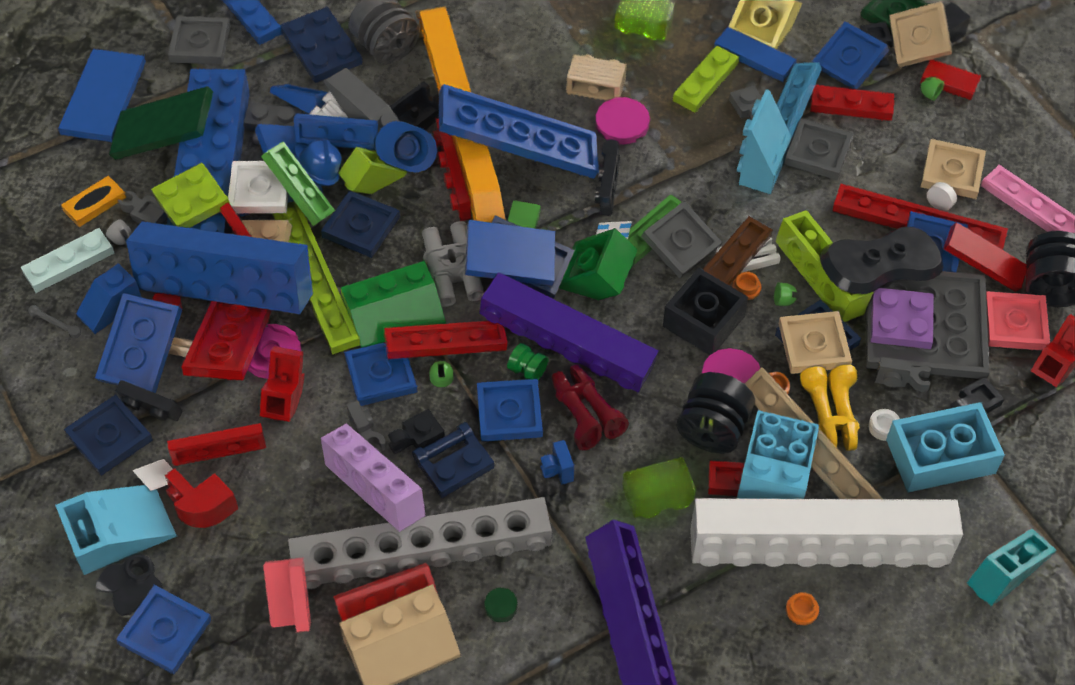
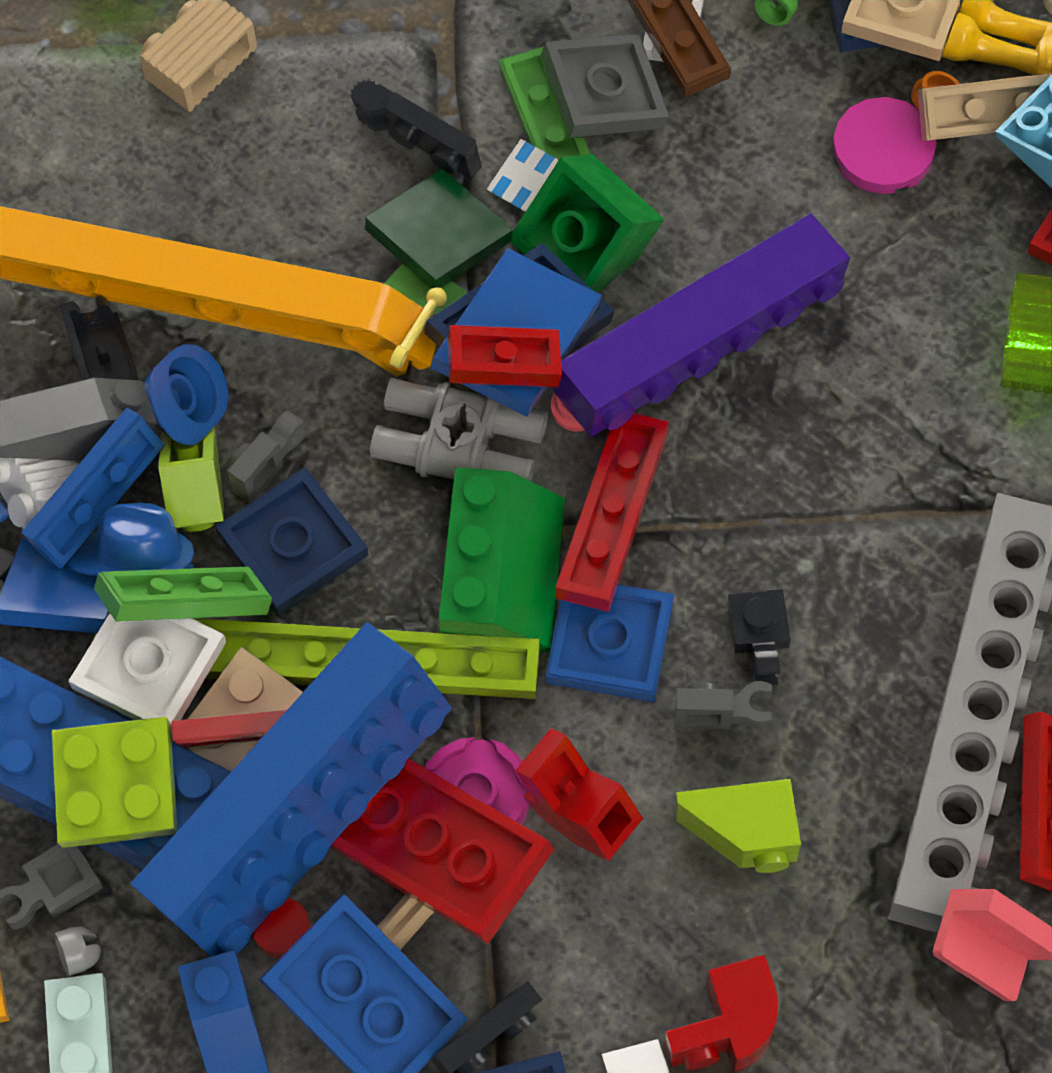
camera: 60 degrees left, 10 degrees up
red tile [167,423,266,466] -> none
lavender brick [321,423,425,532] -> none
dark blue plate [412,422,494,498] -> none
bright green hinge [429,361,454,387] -> none
red plate [432,118,471,221] -> none
blue plate [439,84,599,179] -> none
blue plate [477,379,543,442] -> none
green wheel [507,343,549,380] -> none
blue tile [540,440,574,484] -> none
dark red piece [552,364,629,451] -> none
dark pink tile [595,97,650,145] -> none
black brick [663,268,748,355] -> none
black wheel [676,372,756,454] -> none
orange plate [732,272,761,300] -> none
none -> dark grey plate [227,410,306,504]
none -> dark green tile [365,169,513,289]
none -> light yellow hinge [389,288,447,369]
none -> red plate [447,325,562,387]
none -> lime slope [675,779,801,873]

